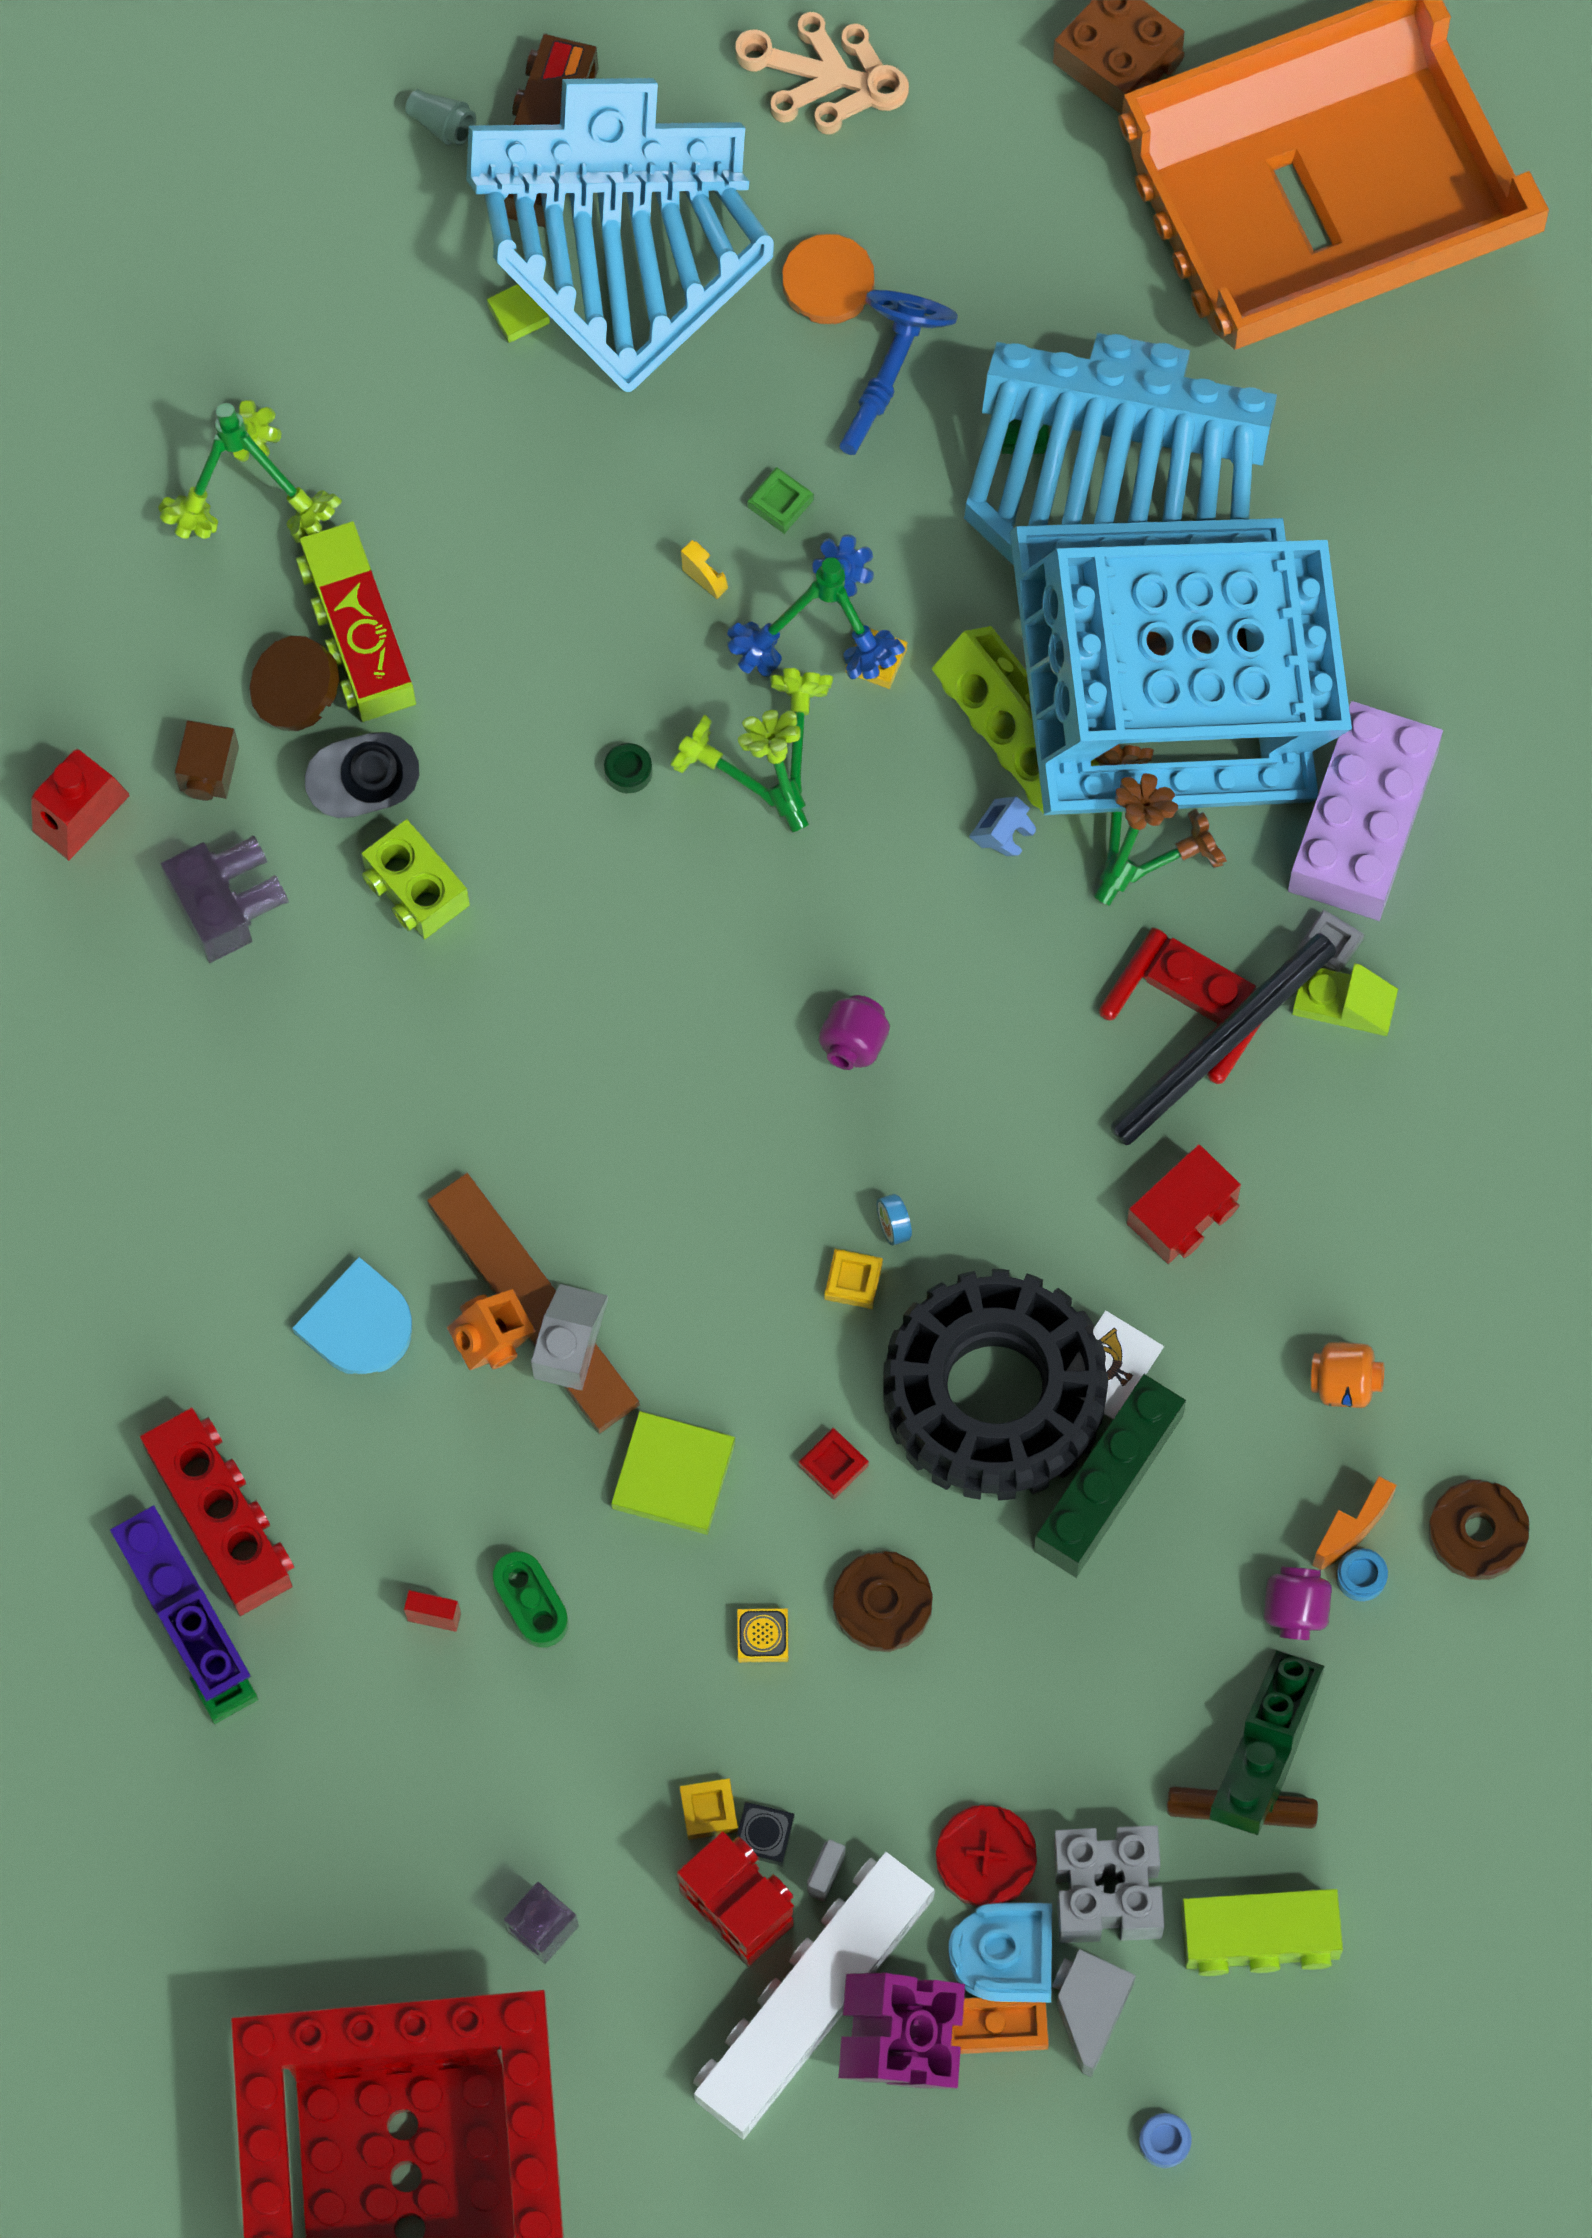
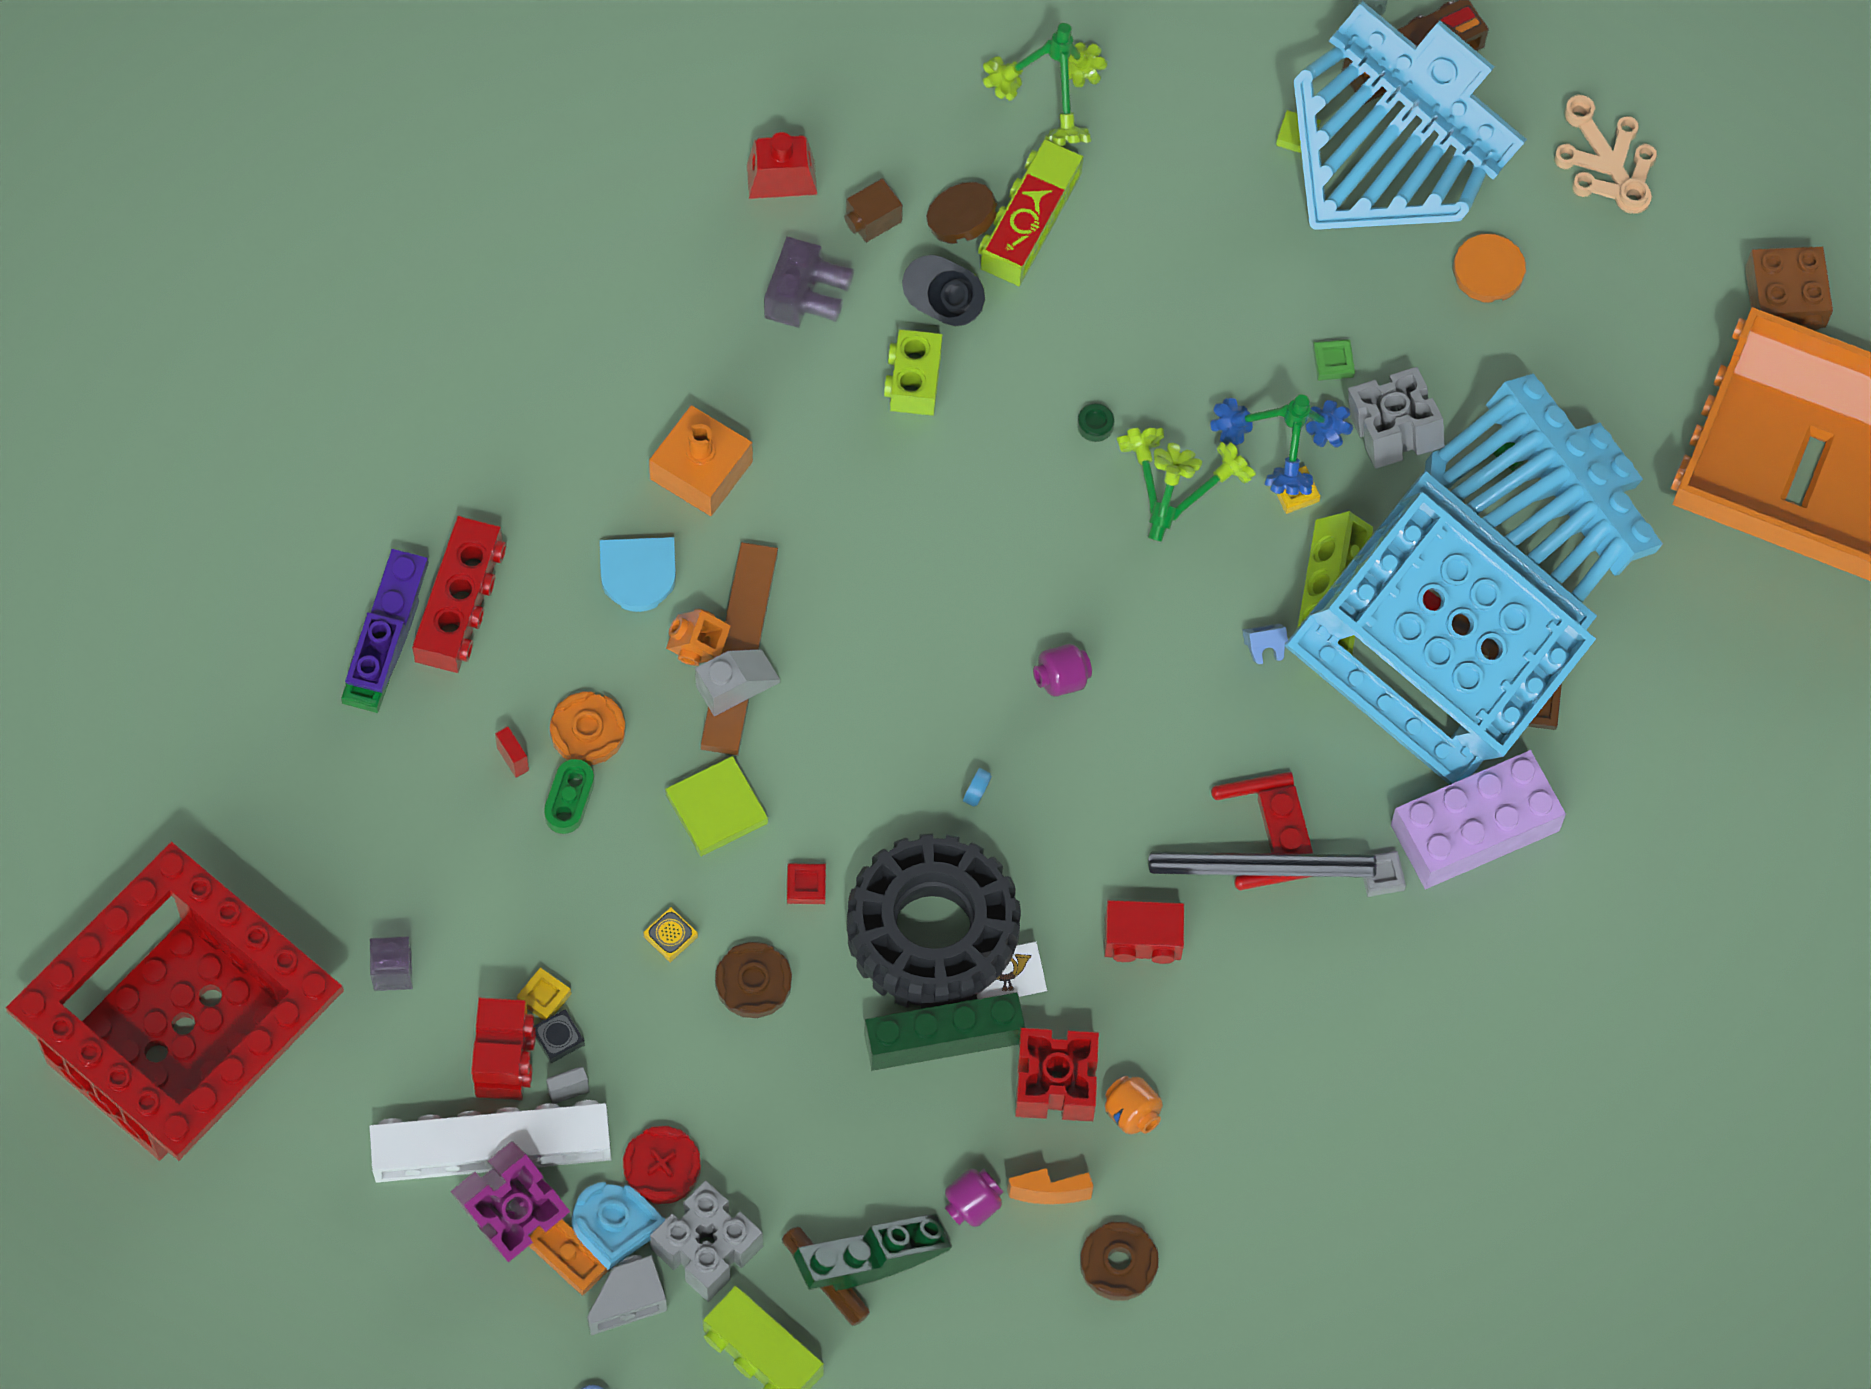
camera: 40 degrees right, 5 degrees down
yellow tile [681,540,728,599] -> none
yellow tile [824,1249,883,1309] -> none
blue dish [839,290,958,455] -> none
dark orange plant [1094,744,1227,906] -> none
lime slope [1292,963,1398,1036] -> none
dark azure tile [1336,1548,1388,1601] -> none
none -> orange tile [550,691,626,766]
none -> orange brick [649,405,753,516]
none -> red brick [1015,1028,1099,1122]
none -> light grey brick [1348,367,1445,469]

